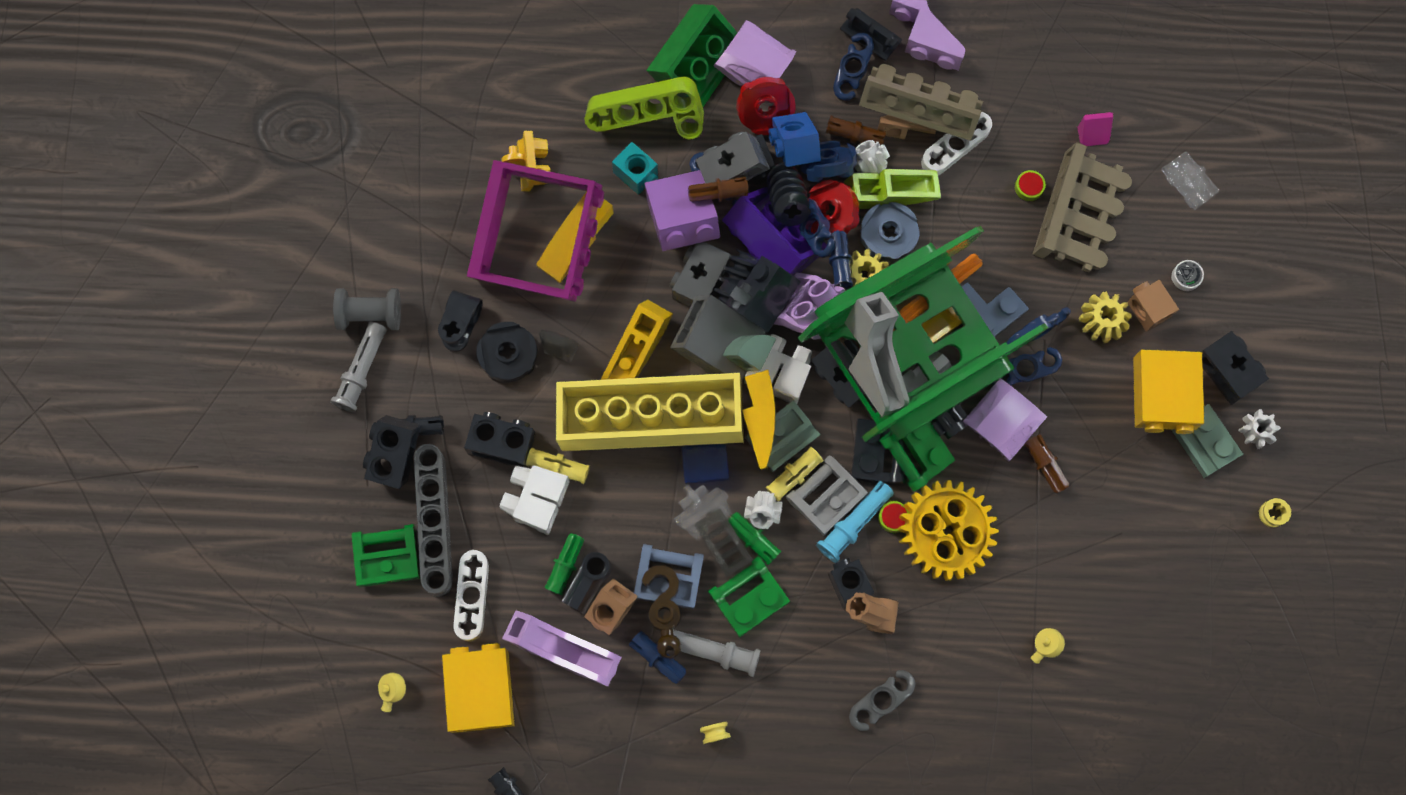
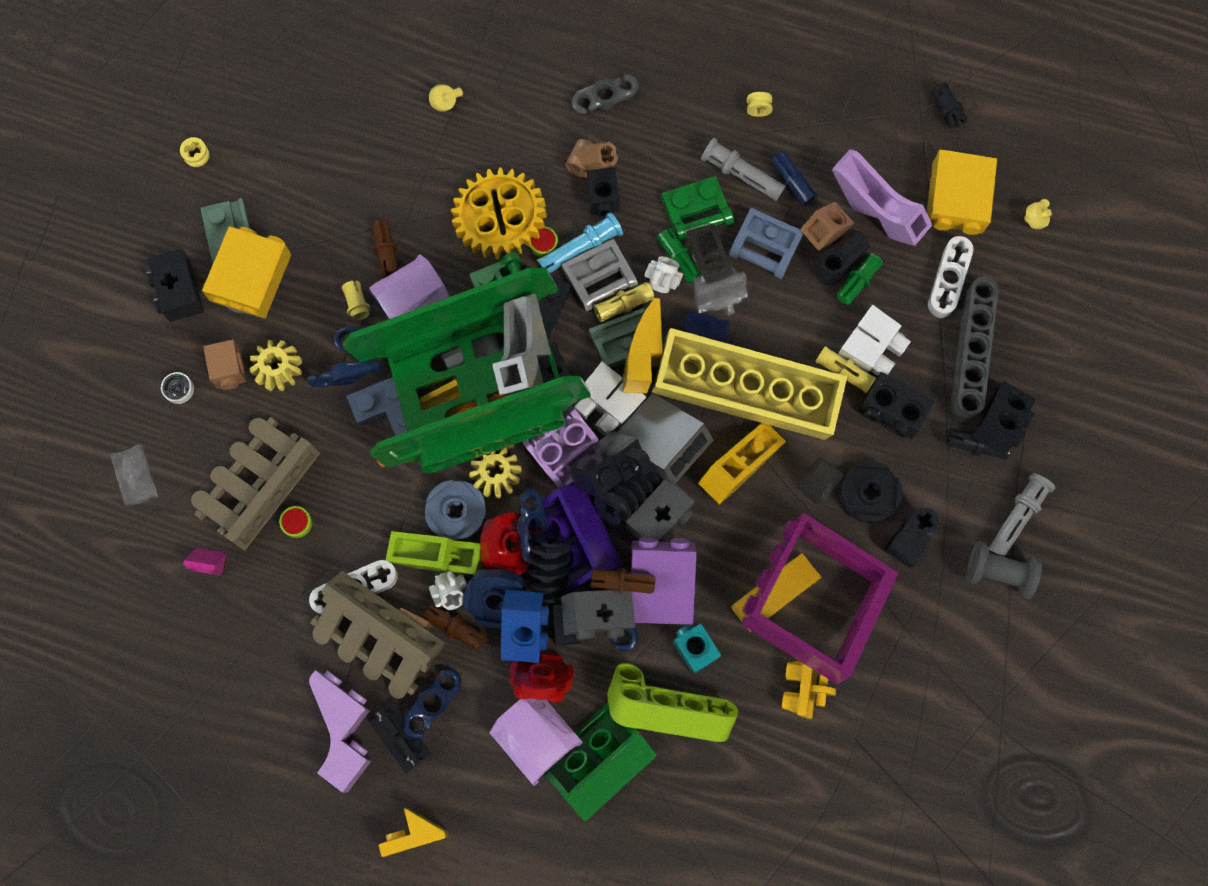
camera: 165 degrees left, 0 degrees up
green plate [352,524,420,587] -> none
dark brown piece [642,565,682,659] -> none
sand green brick [723,335,776,371] -> none
dark blue axle [829,230,853,290] -> none
white gear [1238,409,1281,449] -> none
none -> light yellow pin [342,281,371,321]

